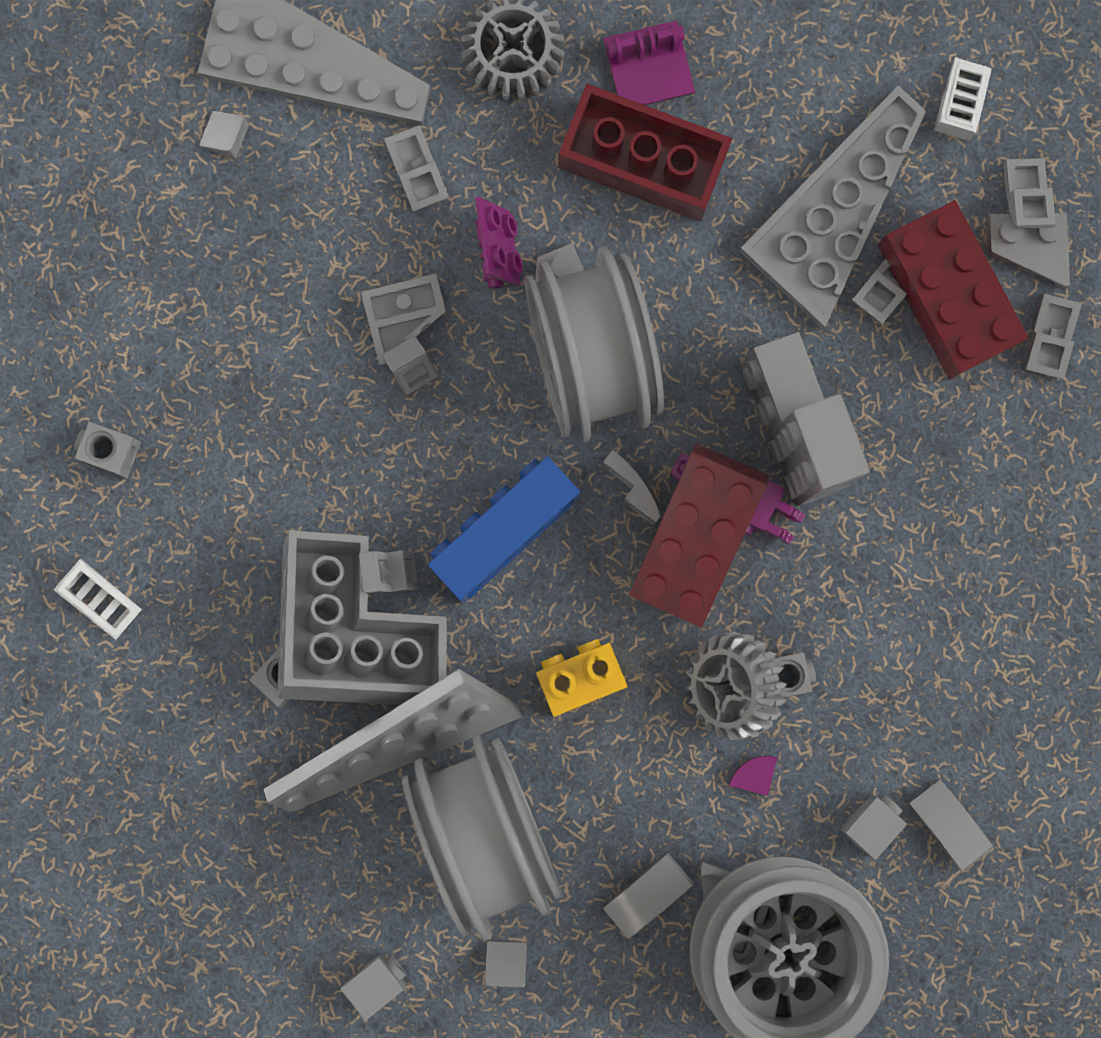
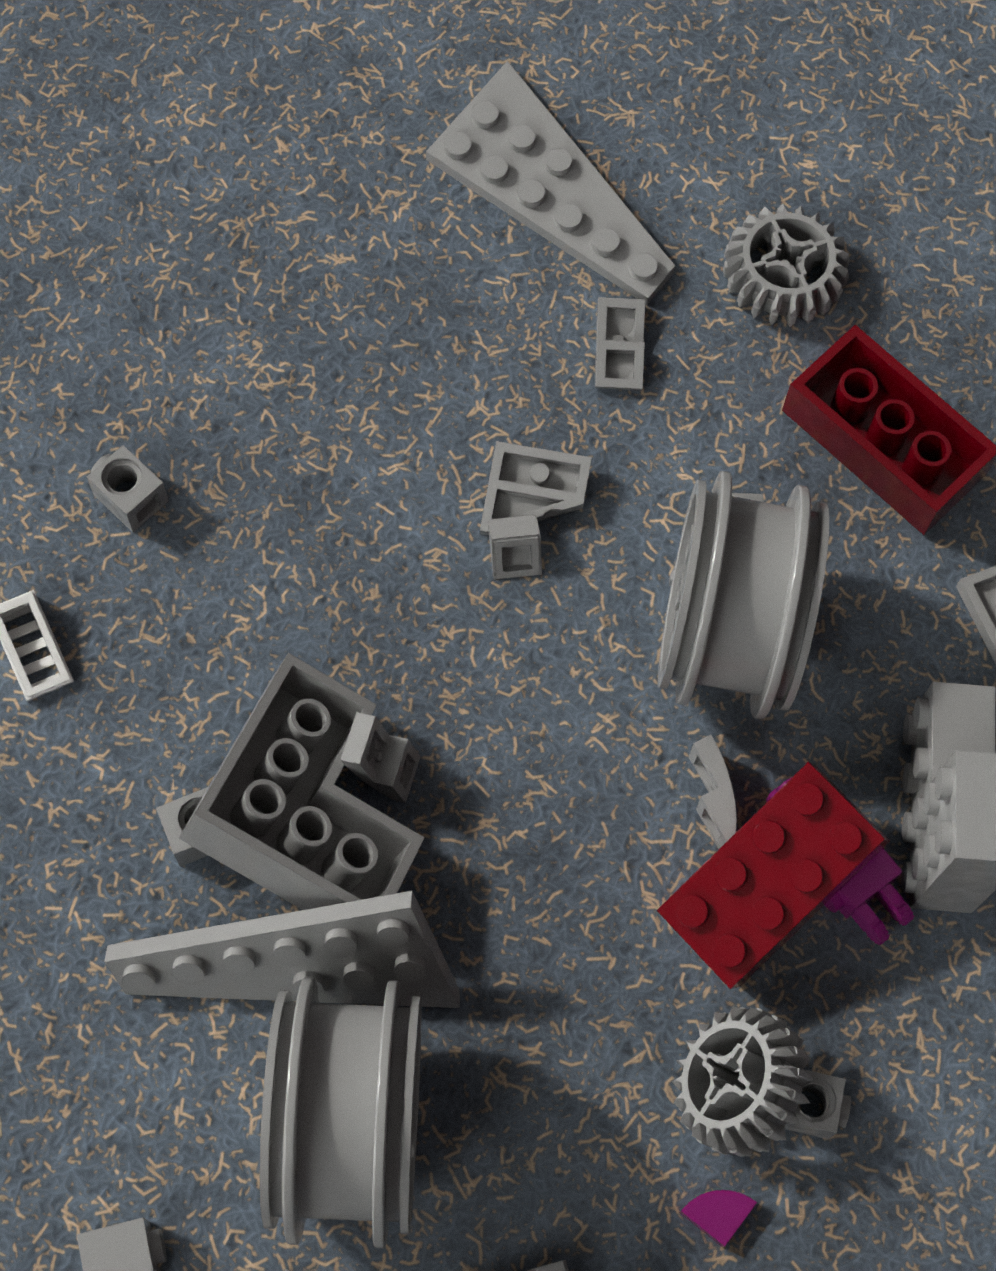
camera: 25 degrees right, 15 degrees down
light grey slope [199,111,249,160] -> none
blue brick [428,456,581,604] -> none
magenta hinge [475,197,523,289] -> none
yellow brick [536,639,628,717] -> none
magenta hinge [603,20,695,105] -> none

